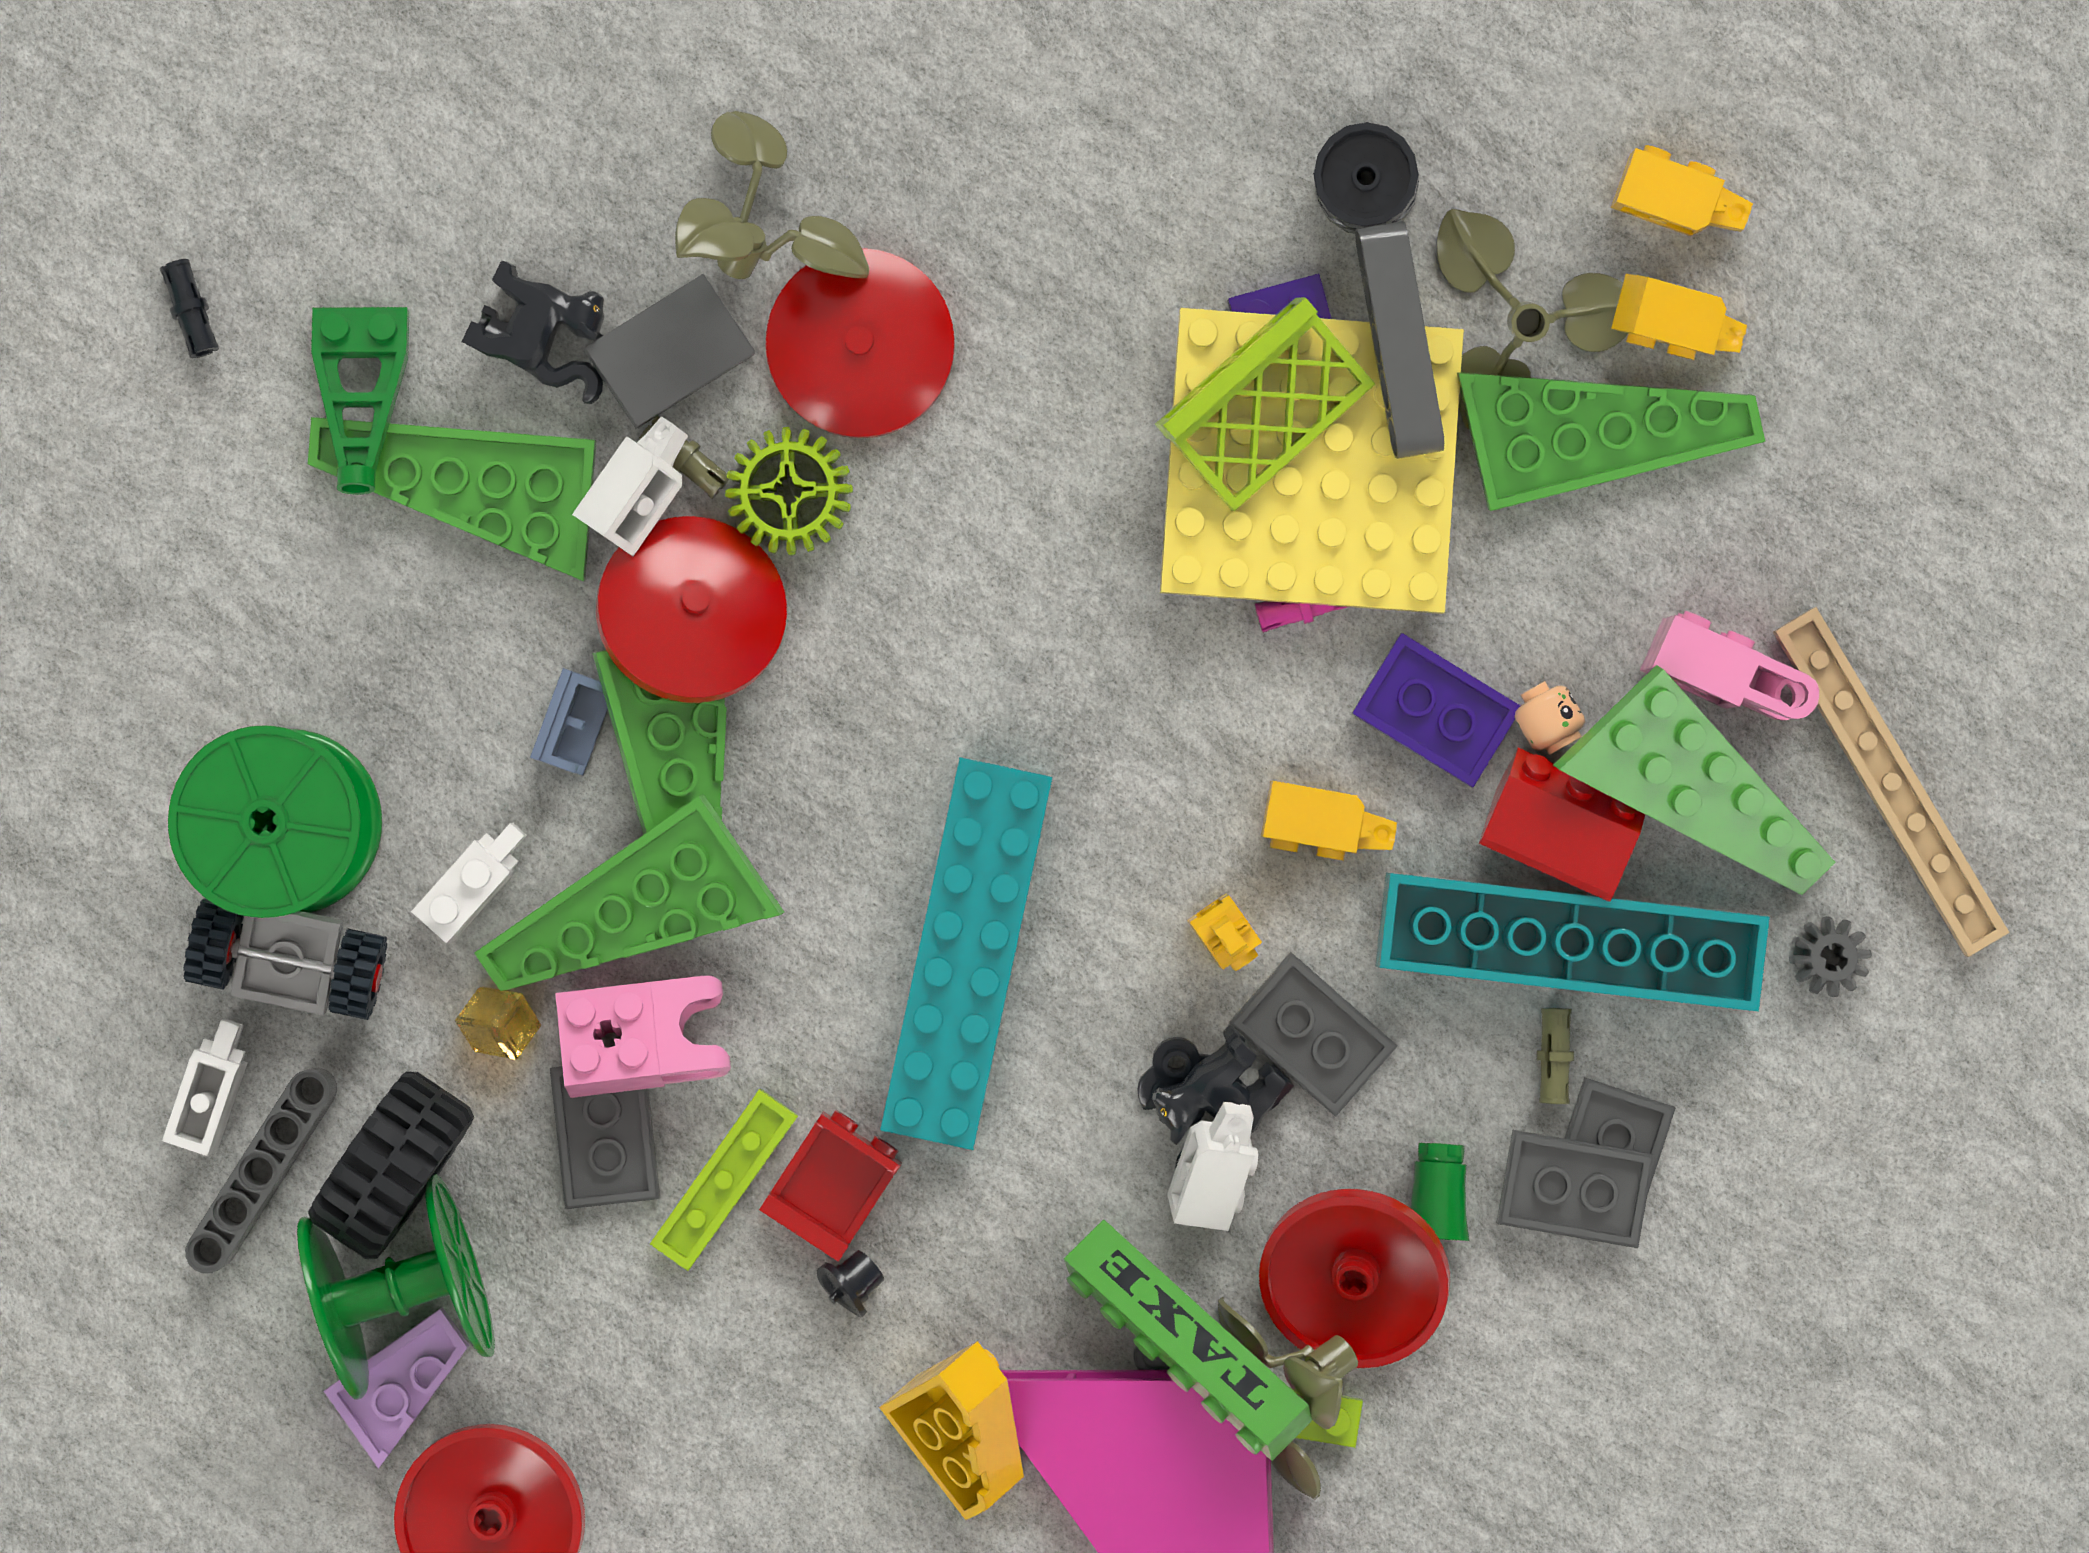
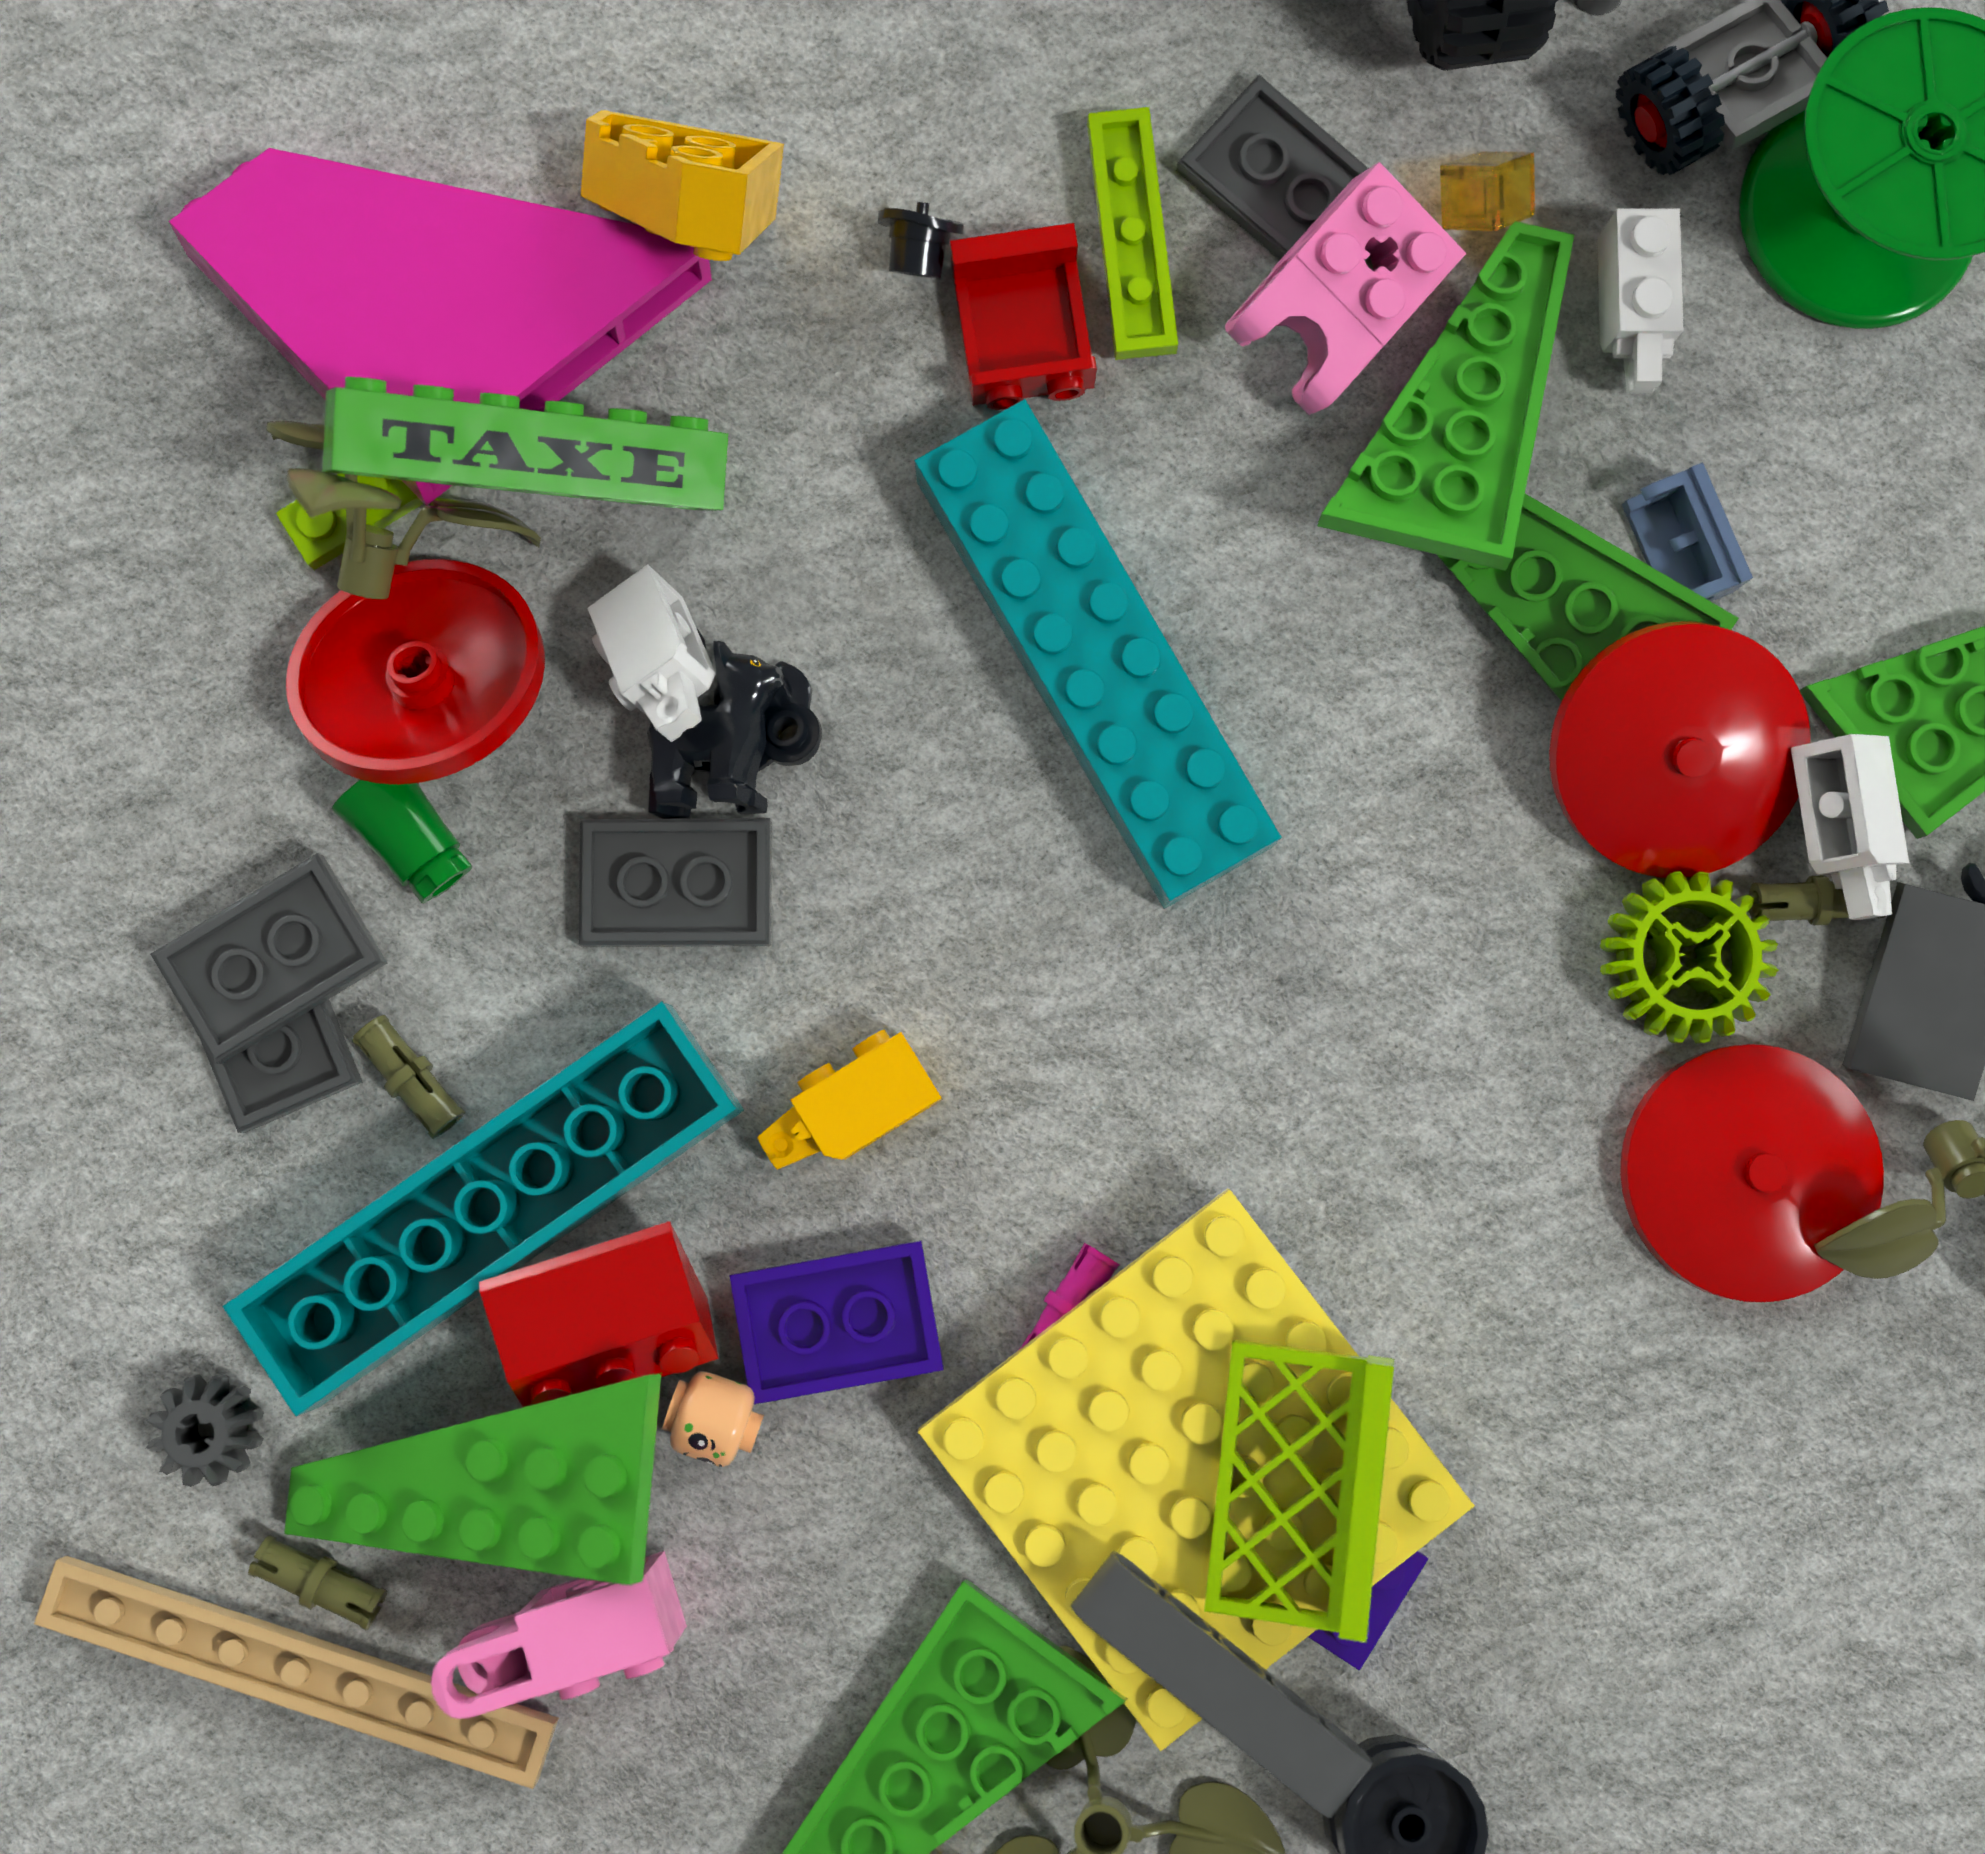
camera: 140 degrees right, 5 degrees down
yellow hinge [1187,893,1262,971] -> none
none -> olive pin [248,1535,387,1630]

